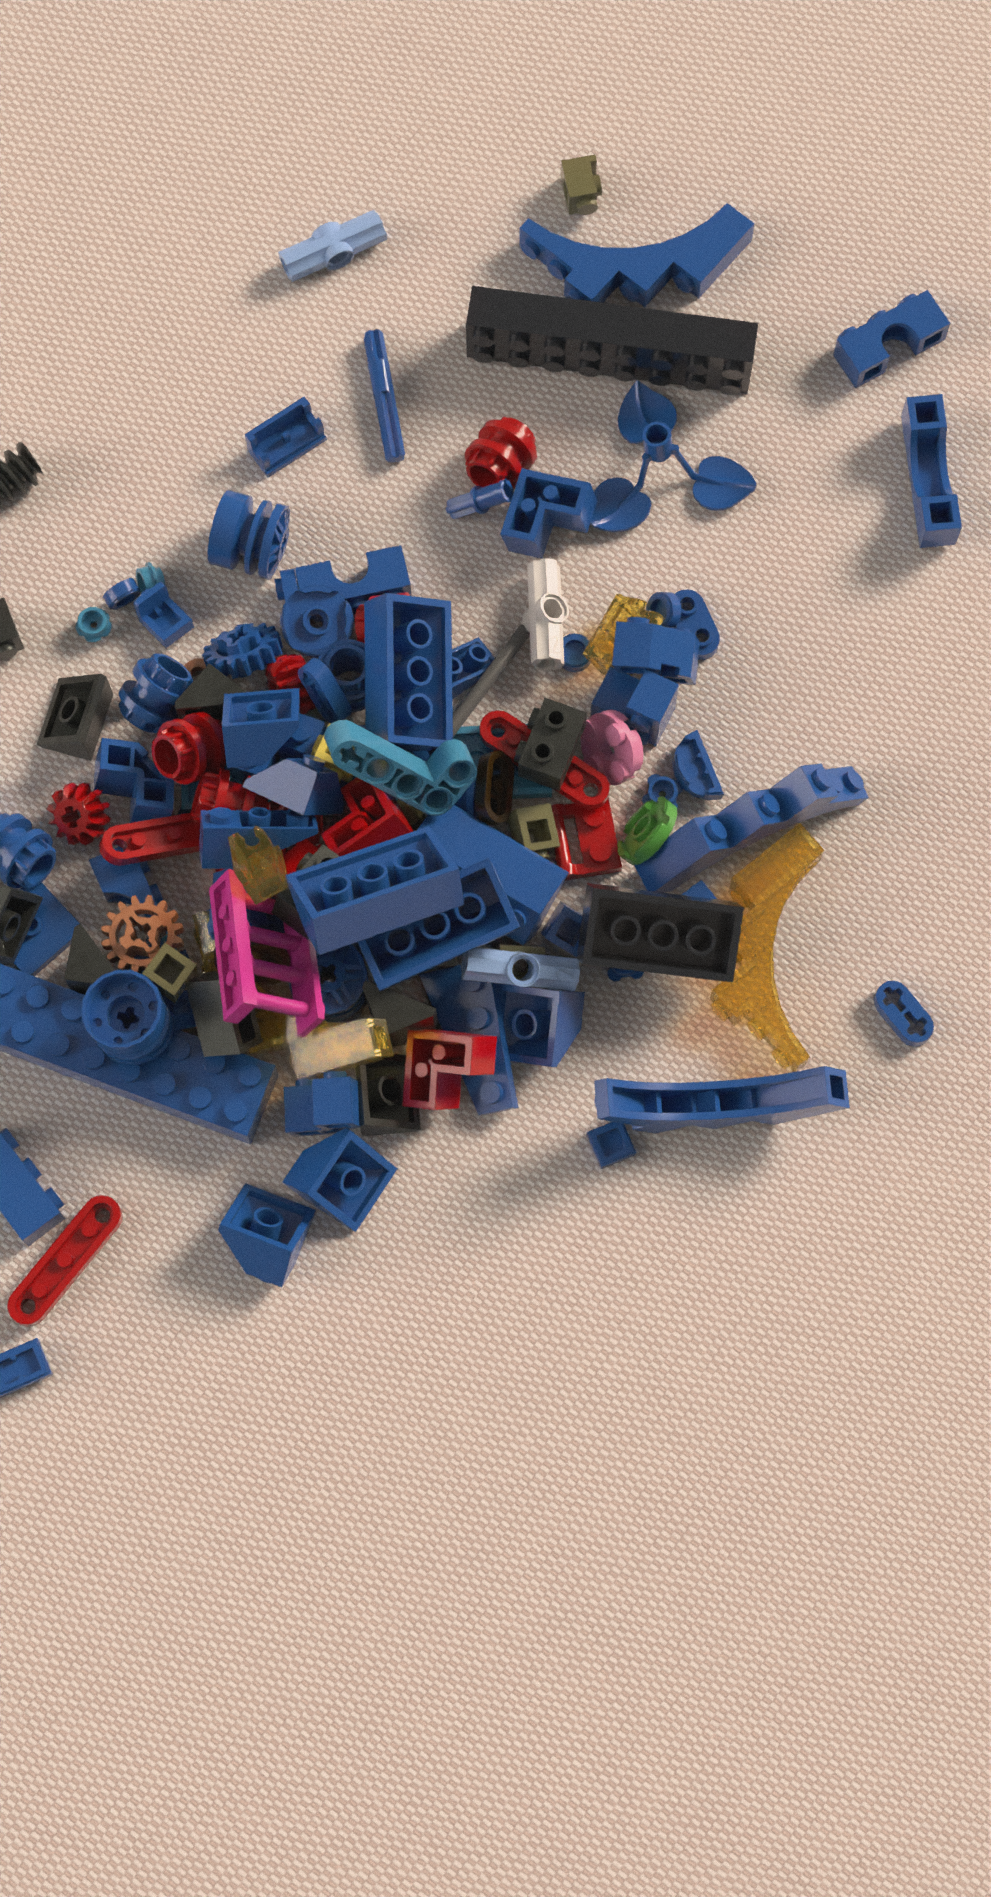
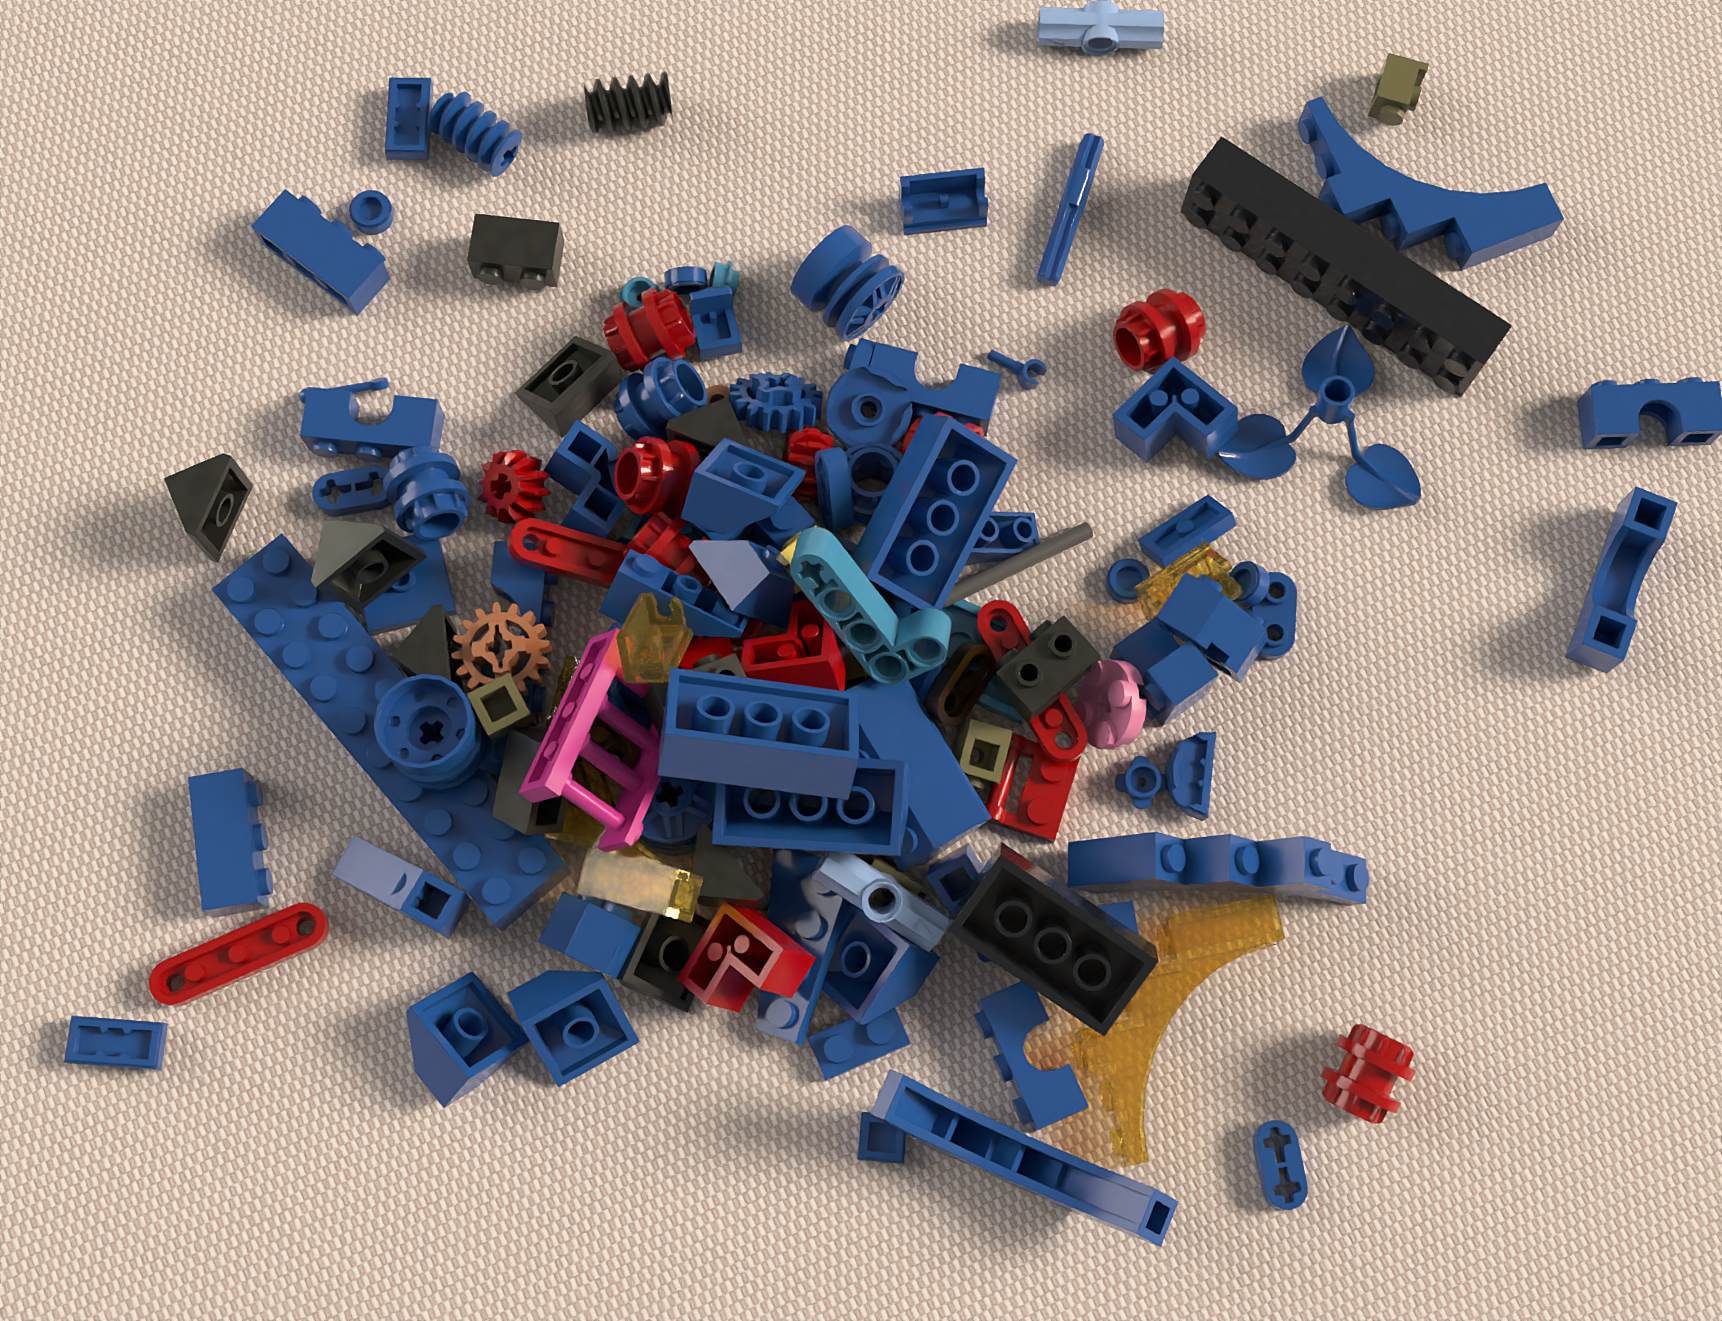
camera: 25 degrees right, 0 degrees up
blue axle [445,479,514,519] -> none
white piece [522,558,569,672] -> none
bright green tile [617,796,677,865] -> none
none -> slope [331,835,472,940]
none -> red piece [603,287,696,372]
none -> blue plate [808,1008,911,1081]
none -> blue arch [974,981,1089,1132]
none -> blue hand [987,349,1047,390]
none -> blue plate [1138,494,1237,572]
none -> red piece [1320,1023,1416,1125]

